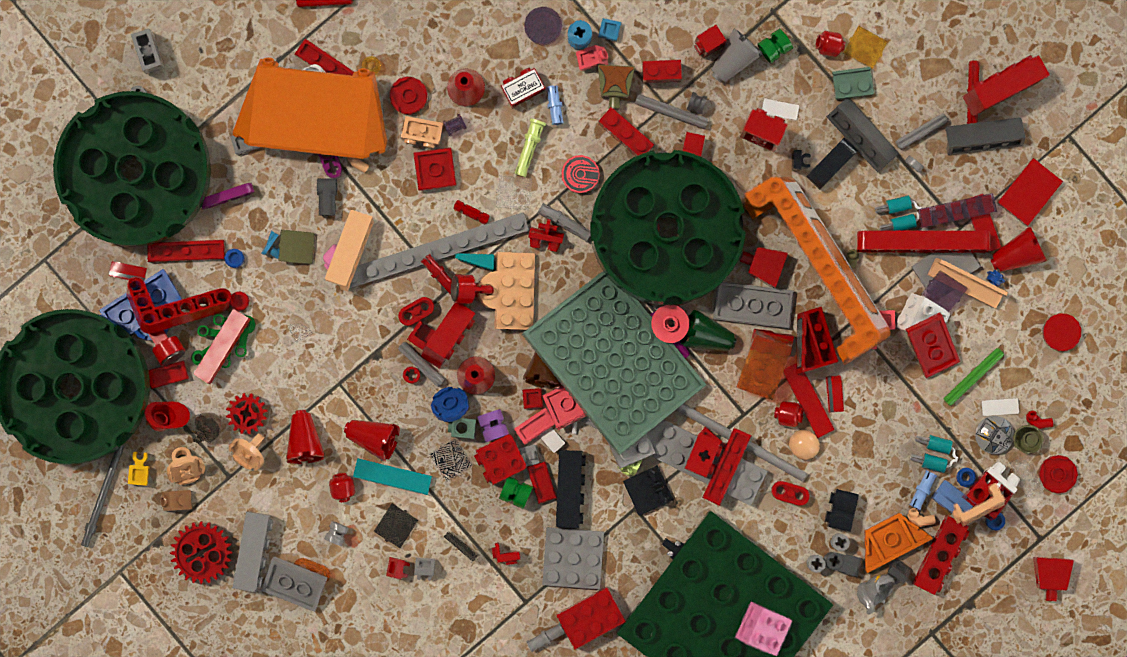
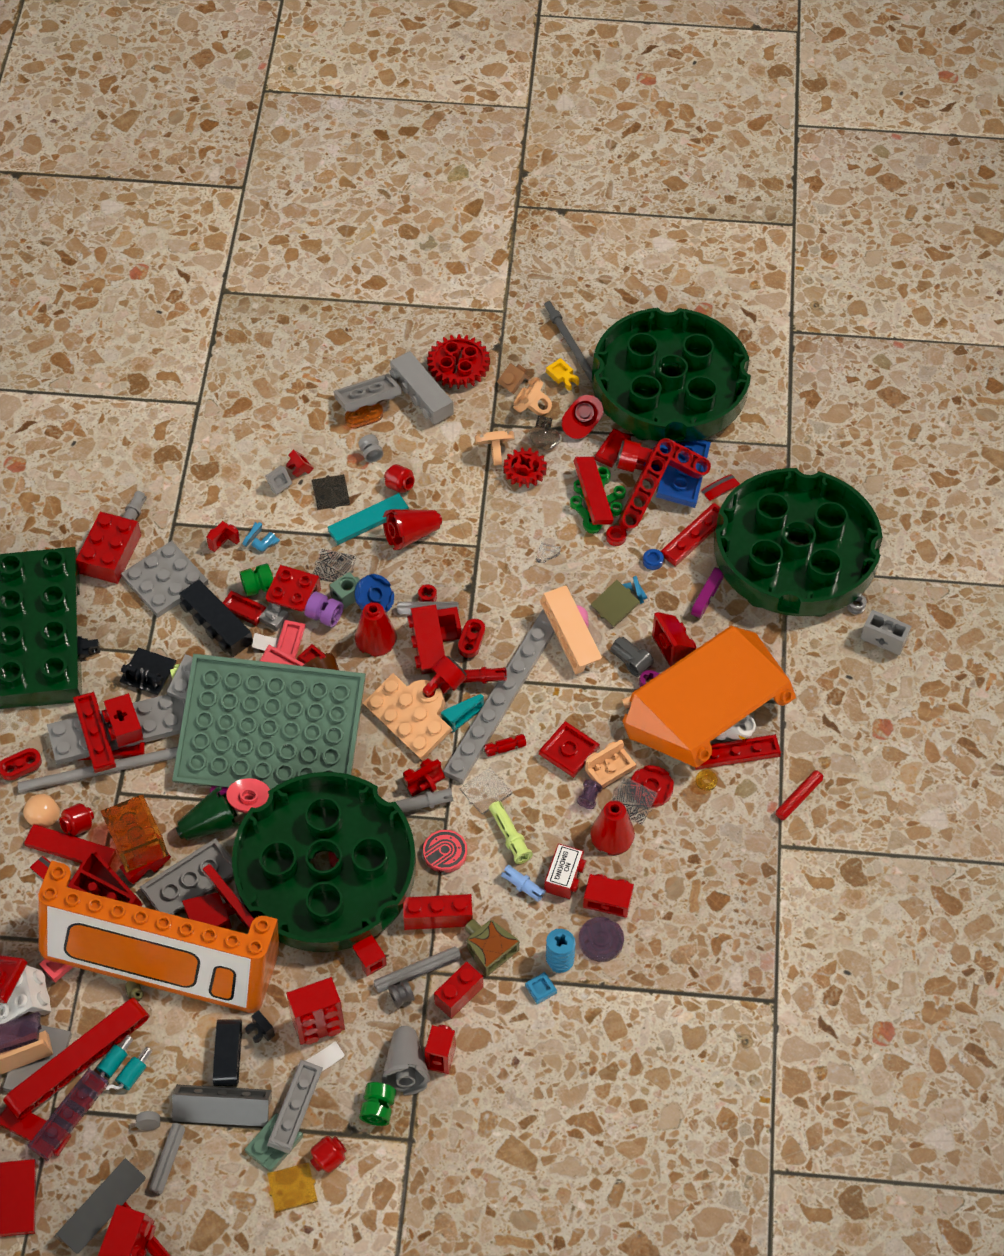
camera: 135 degrees right, 30 degrees down
red cone [286,410,325,464] -> none
clear smoke tile [444,531,478,562] -> none
coral bracket [576,45,608,71] -> none
none -> red tile [203,864,254,930]
none -> dark azure piece [242,522,280,552]
none -> light grey tile [267,1060,323,1154]
none -> red brick [583,874,634,918]
none -> clear piece [611,776,658,826]
none -> red slope [652,612,696,667]

